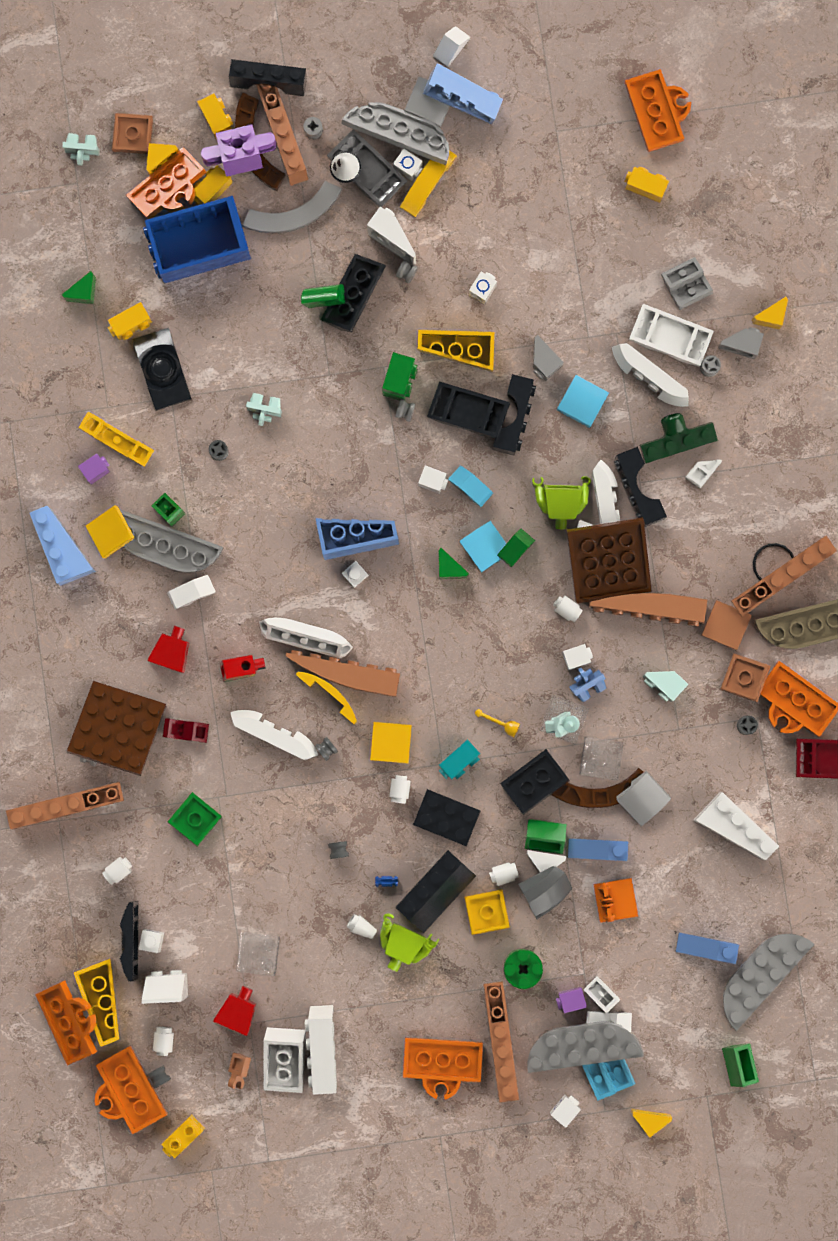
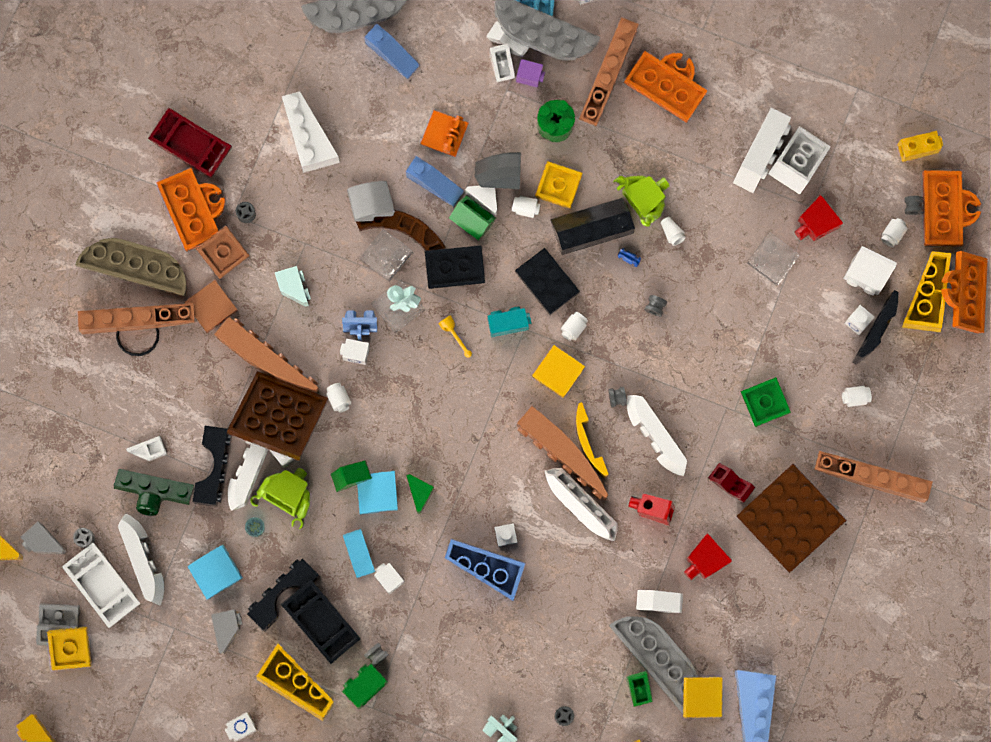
camera: 155 degrees left, 5 degrees down
nougat plate [228,1052,251,1089] -> none
none -> yellow tile [47,627,92,670]
none -> clear light blue tile [245,517,265,537]

